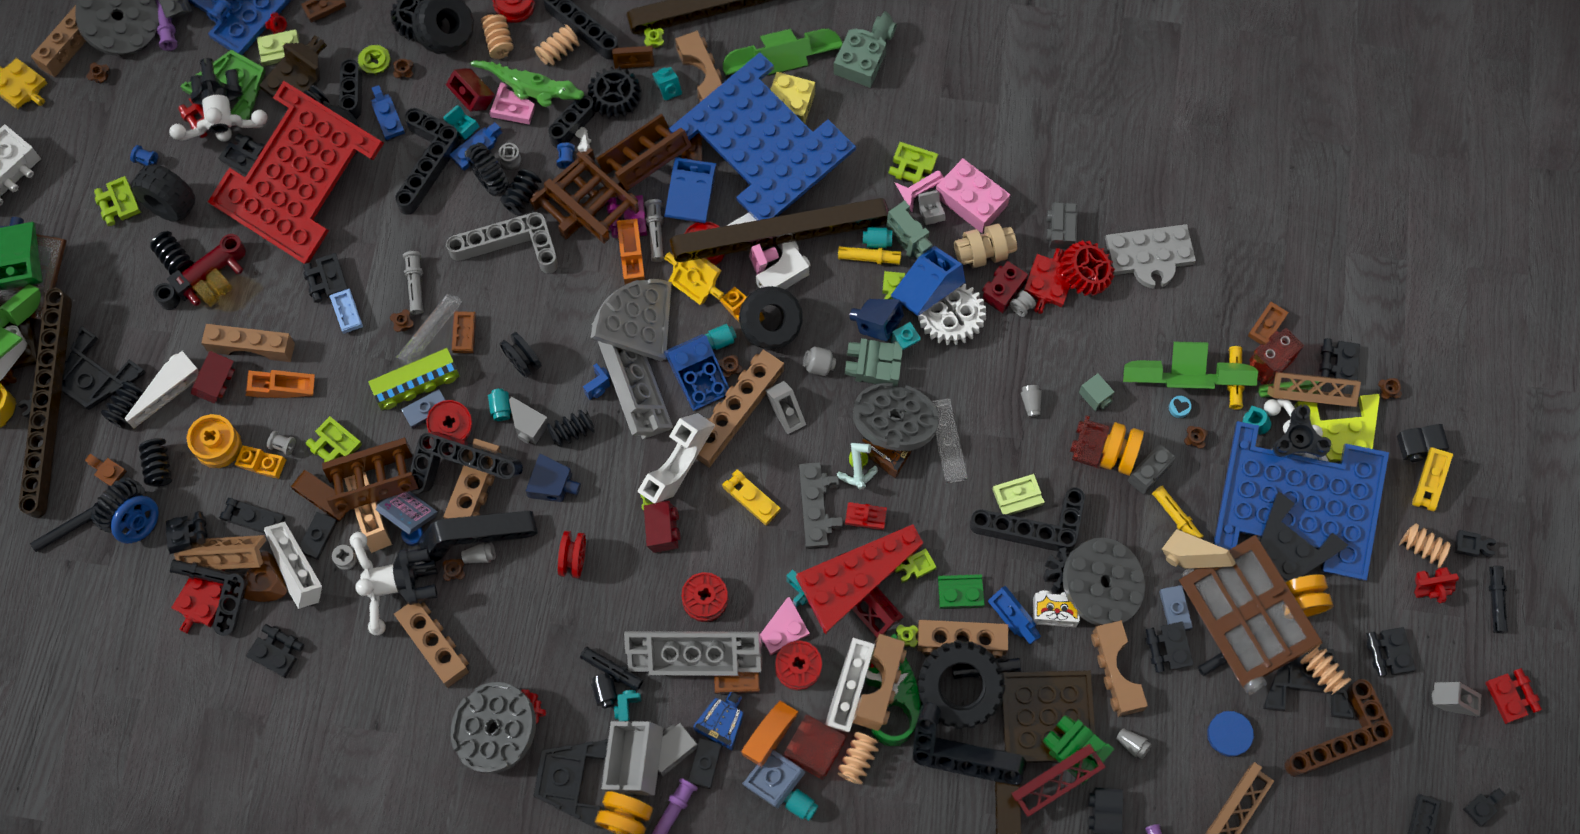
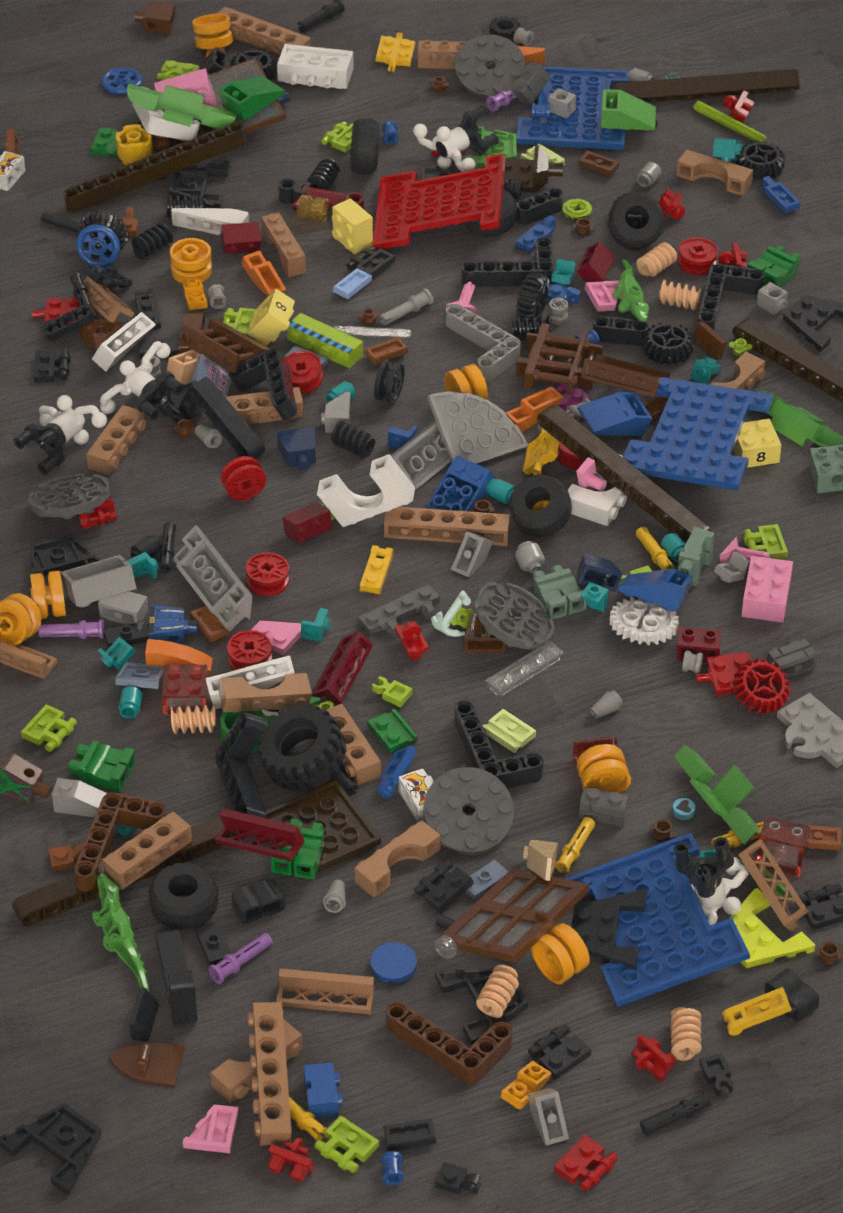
camera: 60 degrees right, 25 degrees down
red plate [265,12,287,34] -> none
white piece [575,127,592,152] -> none
red wing [796,524,923,635] -> none
tan piece [954,224,1017,268] -> none
sand green brick [1079,373,1114,412] -> none
none -> wheel [14,395,107,475]
none -> teal bracket [98,637,136,670]
none -> light yellow brick [247,289,295,346]
none -> light yellow brick [332,199,373,255]
none -> light orange wheel [444,364,488,400]
none -> bright pink piece [446,282,476,314]
none -> light orange slope [501,1061,552,1110]

